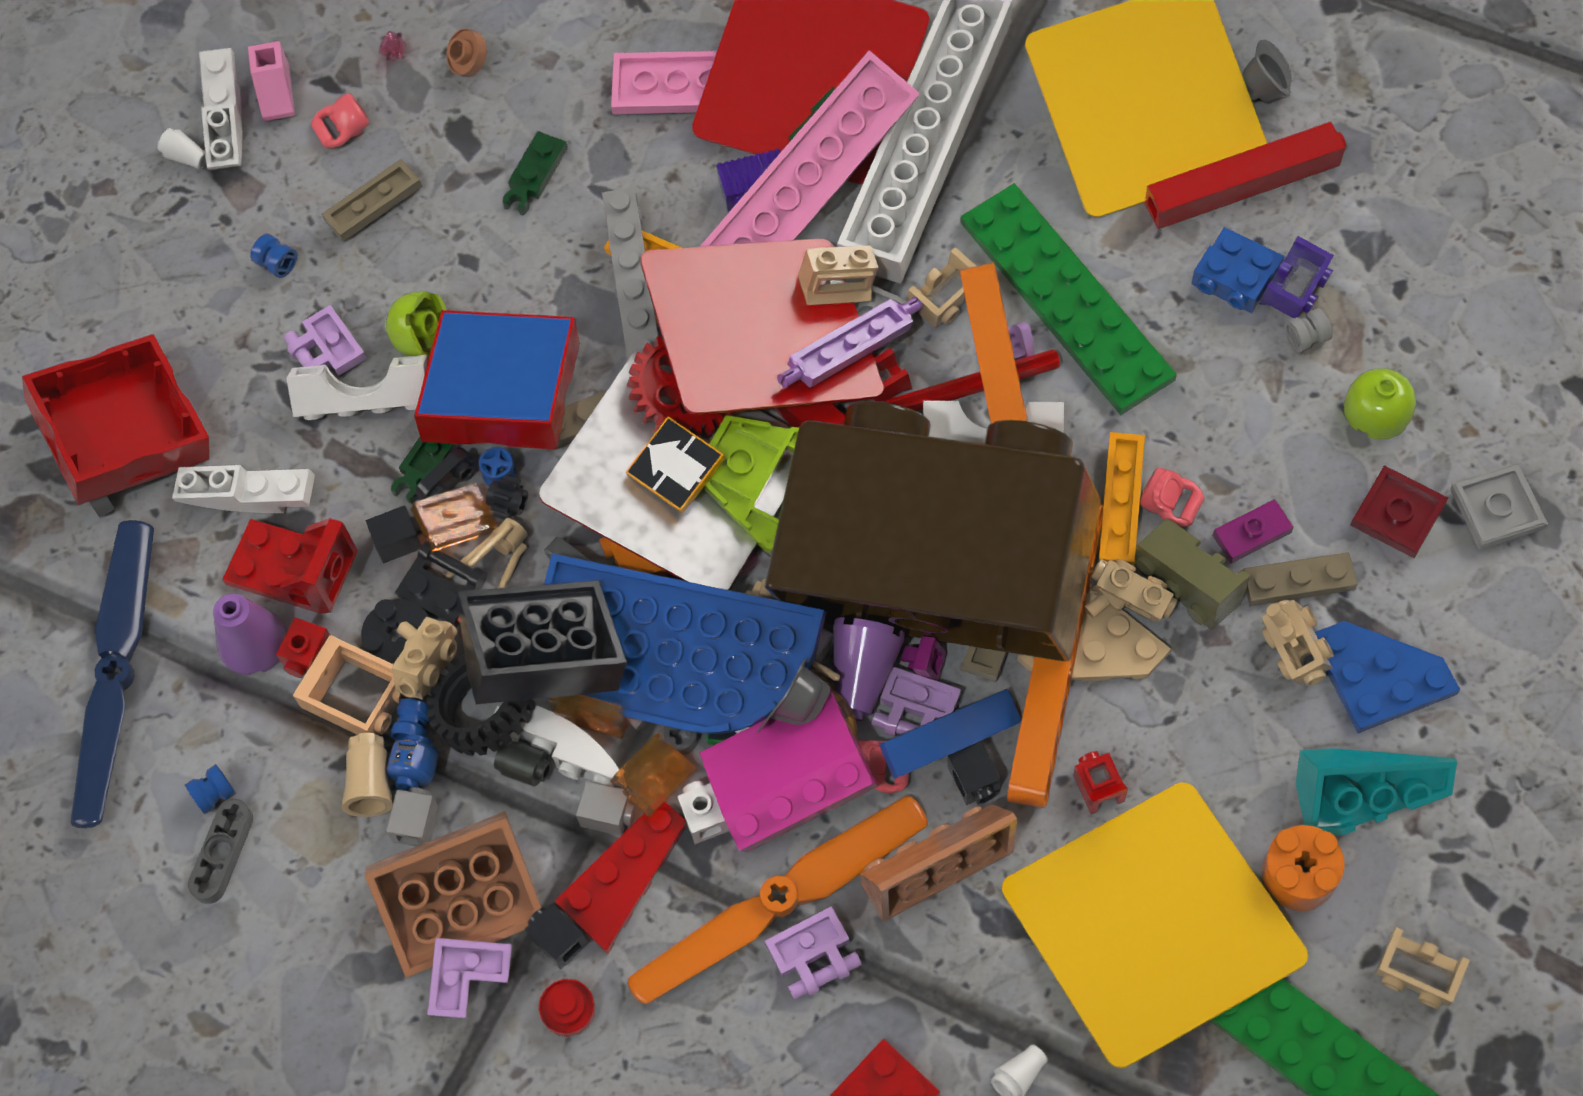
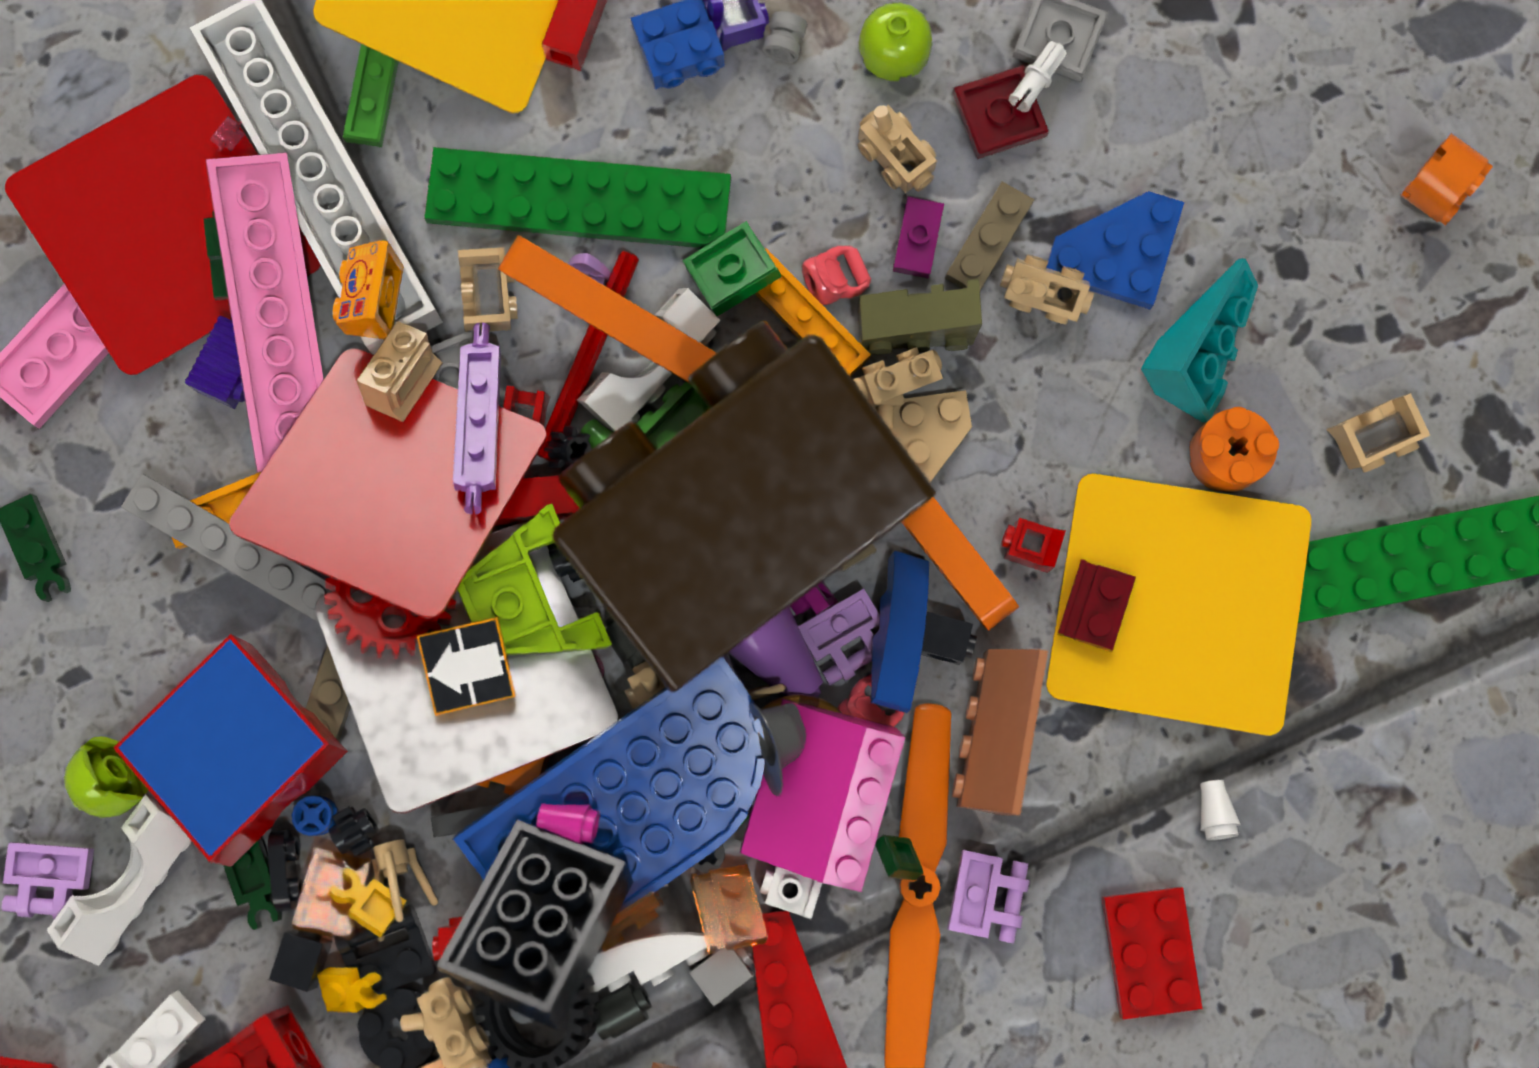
camera: 60 degrees left, 15 degrees up
none -> clear pink plate [209,116,245,152]
none -> yellow plate [317,967,387,1013]
none -> yellow plate [328,868,407,938]
none -> light orange slope [333,240,404,340]
none -> bright green tile [343,44,399,147]
none -> dark pink cone [536,803,600,845]
none -> green tile [682,221,782,317]
none -> tan brick [858,105,937,194]
none -> dark green tile [875,835,924,880]
none -> white axle [1008,41,1066,112]
none -> dark red plate [1057,559,1136,652]

